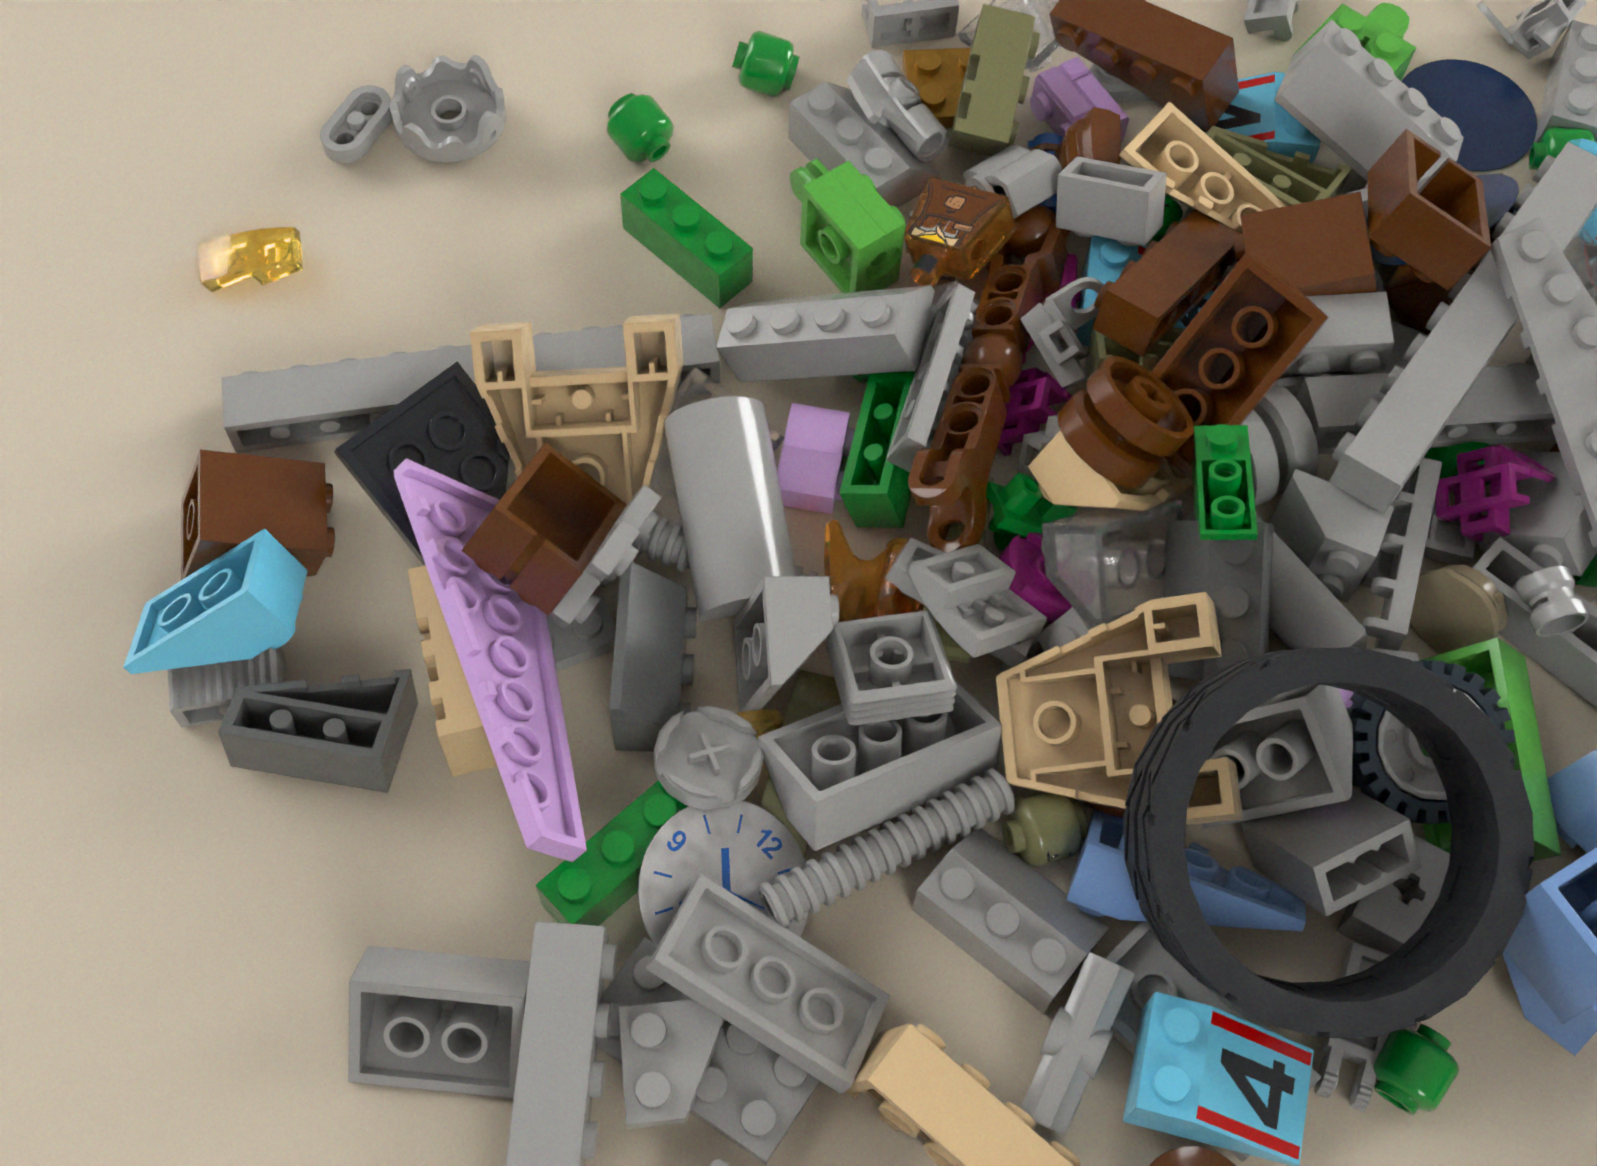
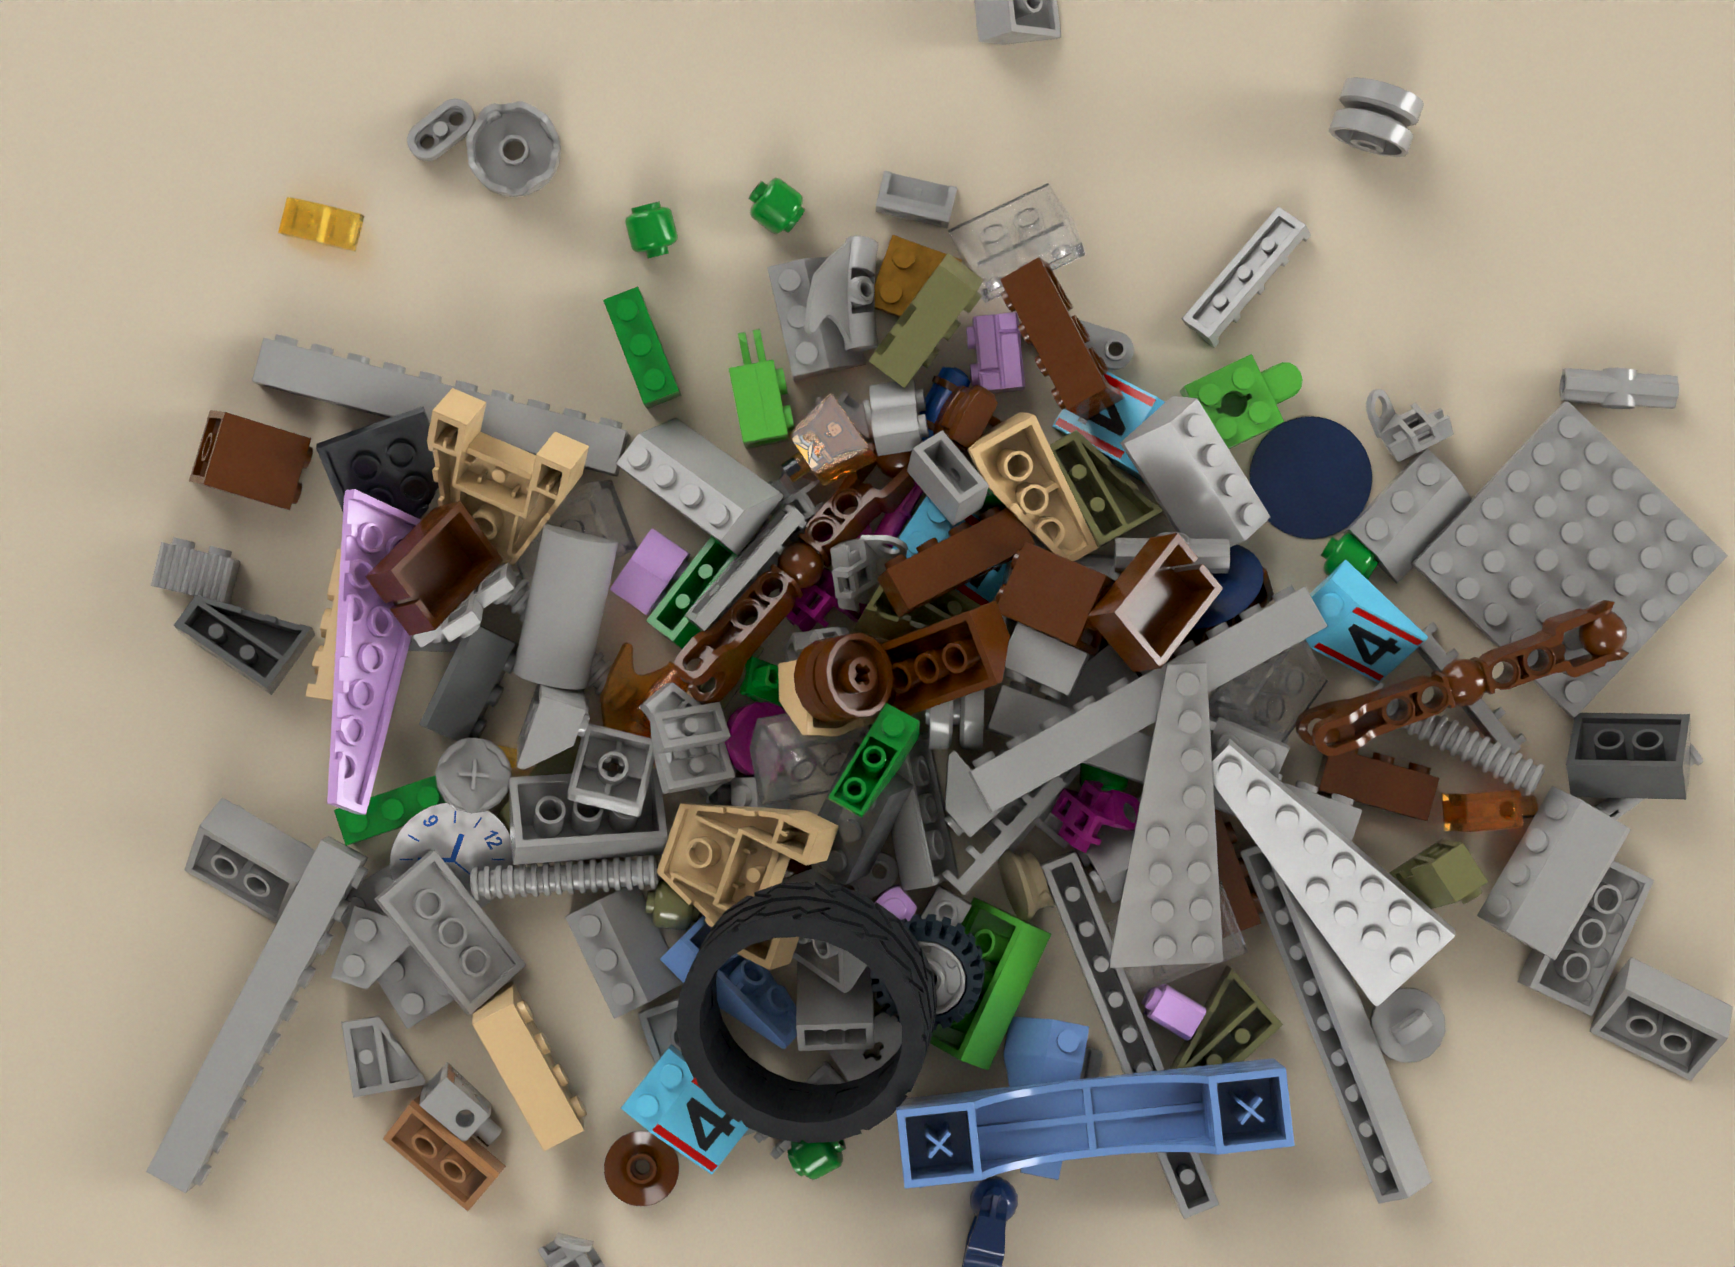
camera: 30 degrees right, 25 degrees up
medium azure slope [123,528,308,674] -> none
light grey piece [1020,952,1135,1135] -> none
light grey wheel [1517,566,1589,637] -> none

